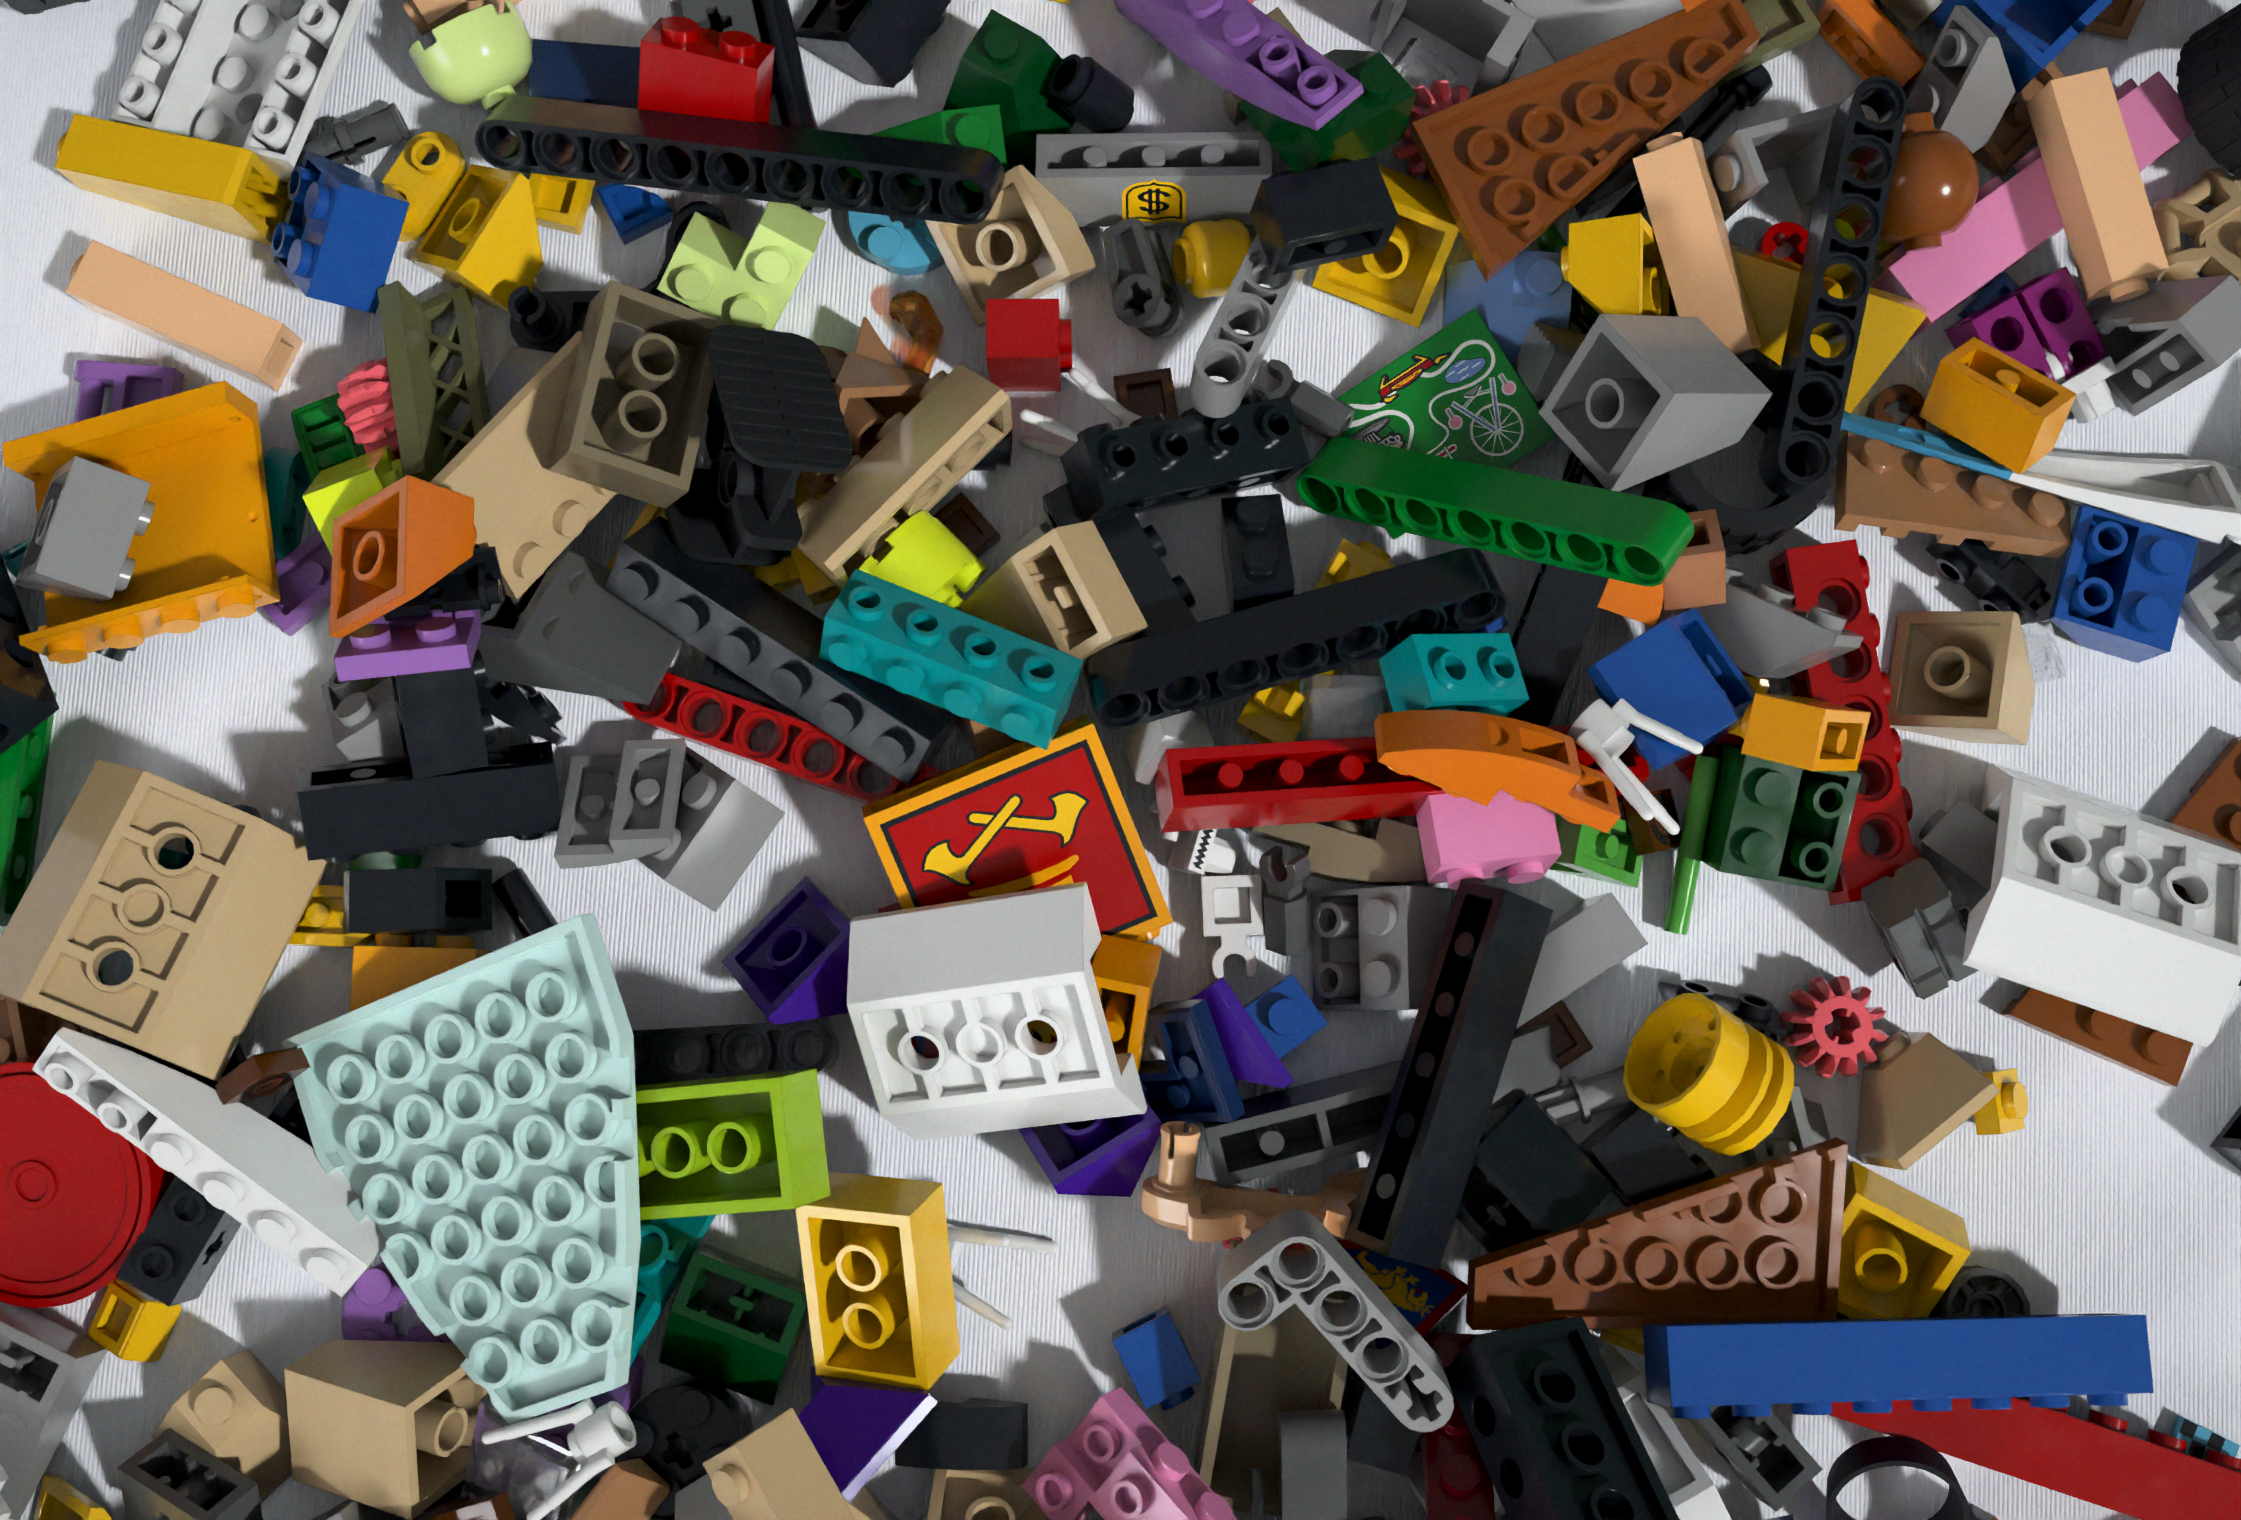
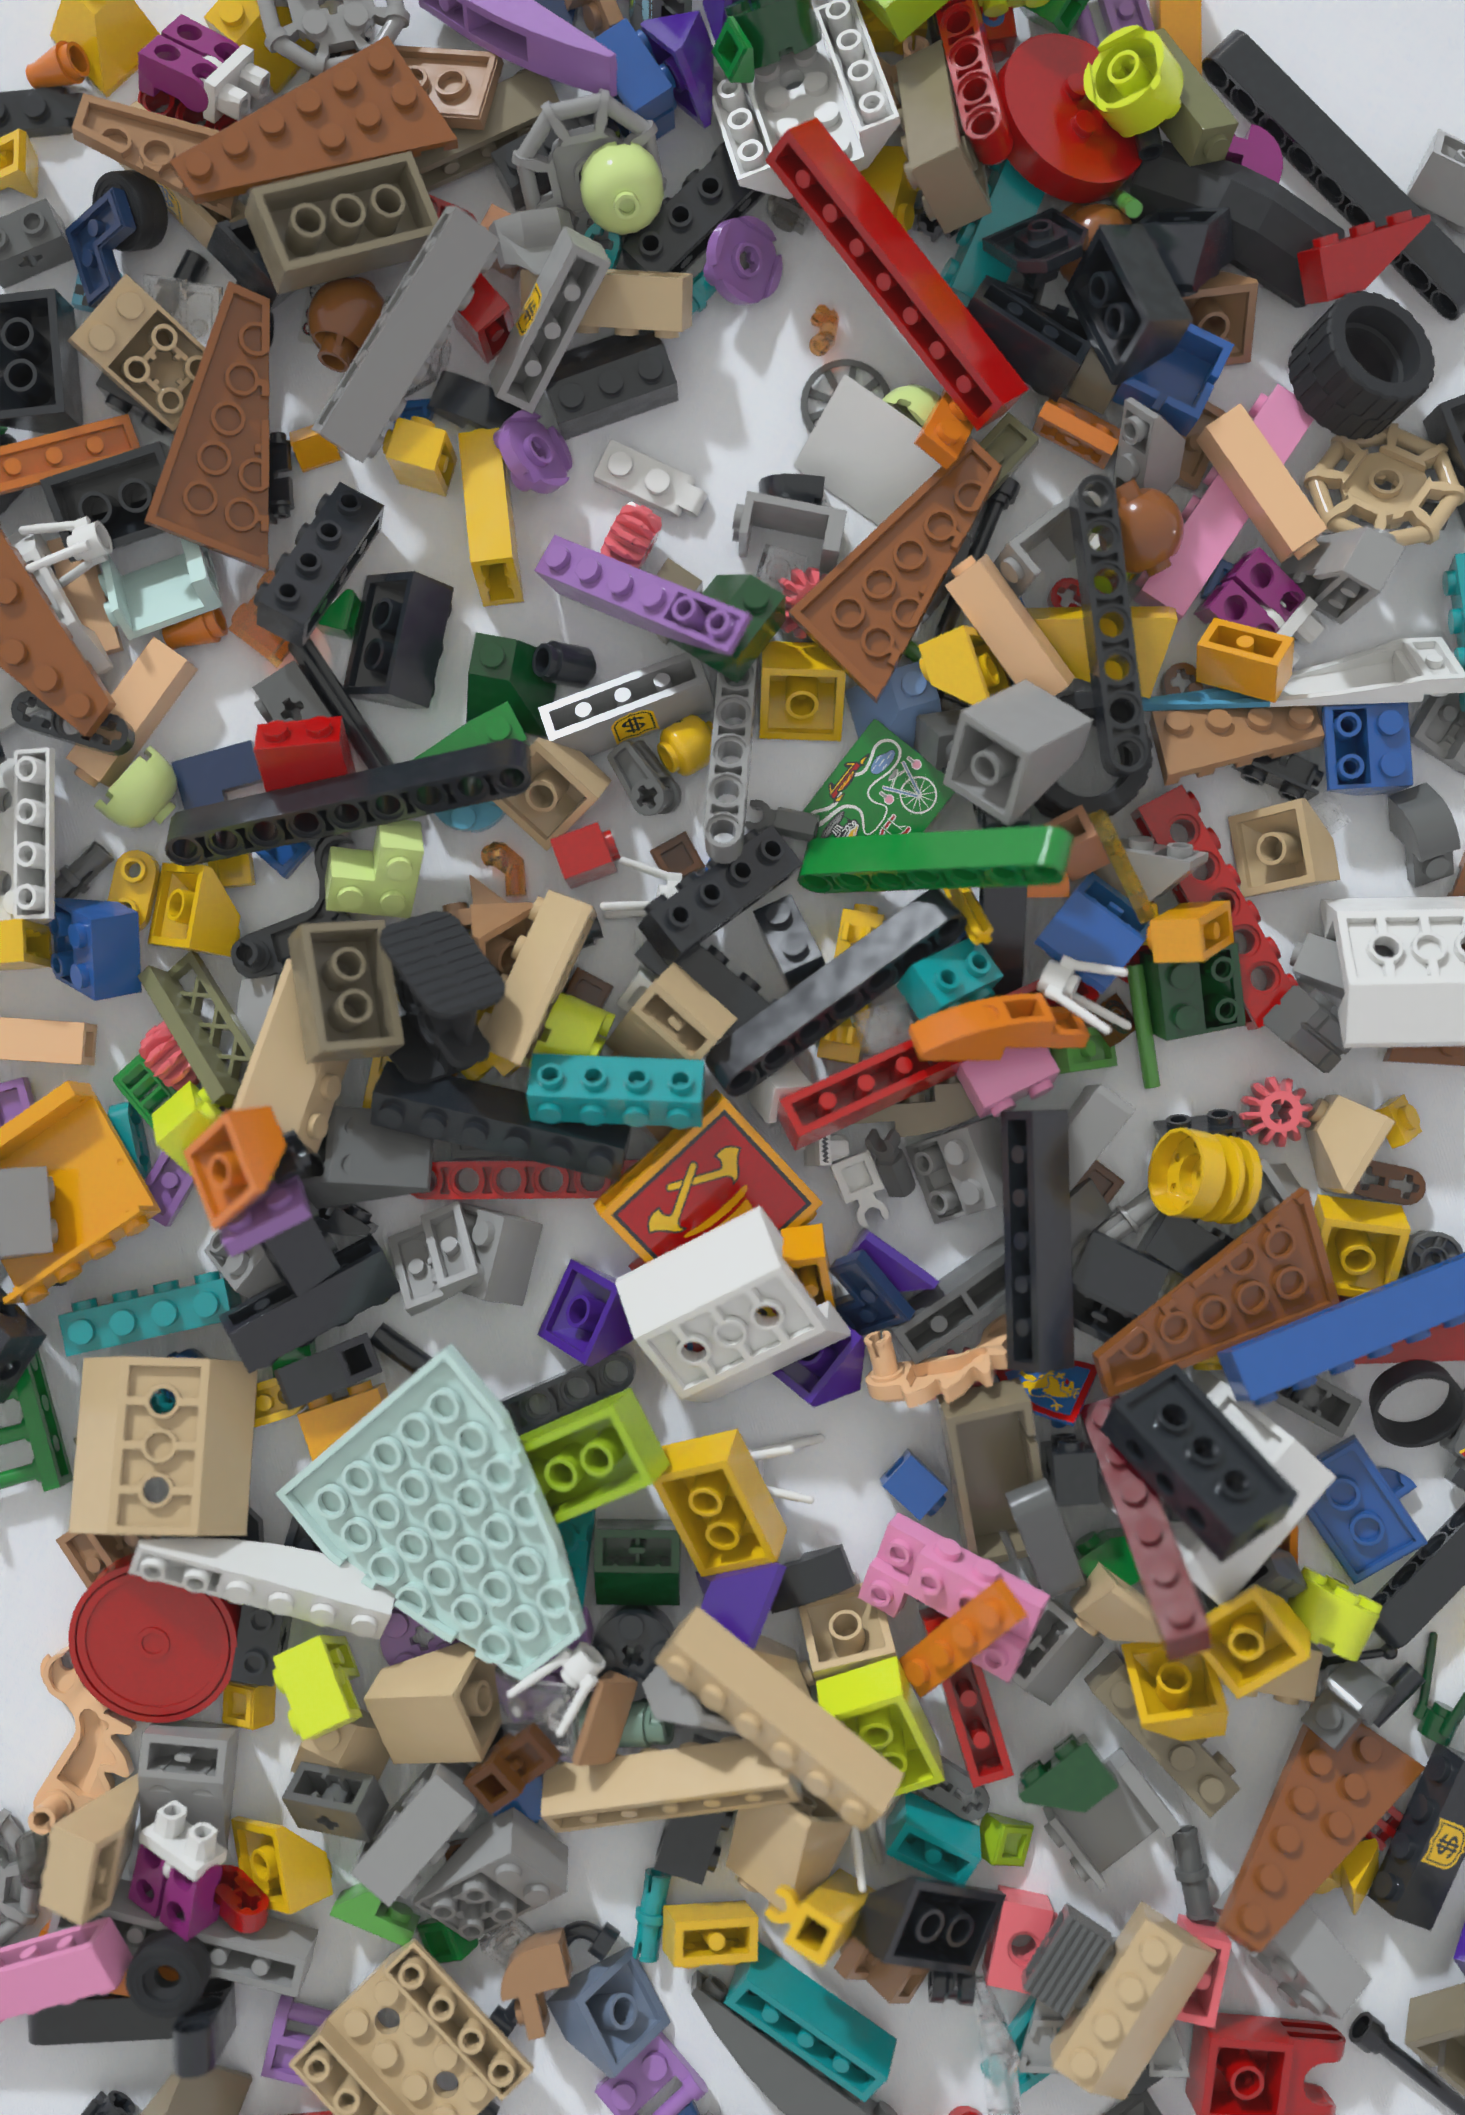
camera: 15 degrees left, 5 degrees up
reddish brown tile [215,1047,310,1105] -> none
light grey beam [1216,1209,1454,1432] -> none
blue brick [1244,974,1328,1059] -> none
black brick [1249,157,1399,275] -> none
none -> teal brick [58,1270,242,1357]
none -> neon yellow brick [273,1635,363,1740]
none -> yellow axle [943,888,994,945]
none -> clear yellow tile [1089,809,1155,924]
none -> reddish brown beam [1351,1160,1426,1205]
none -> dark grey brick [1387,782,1461,888]

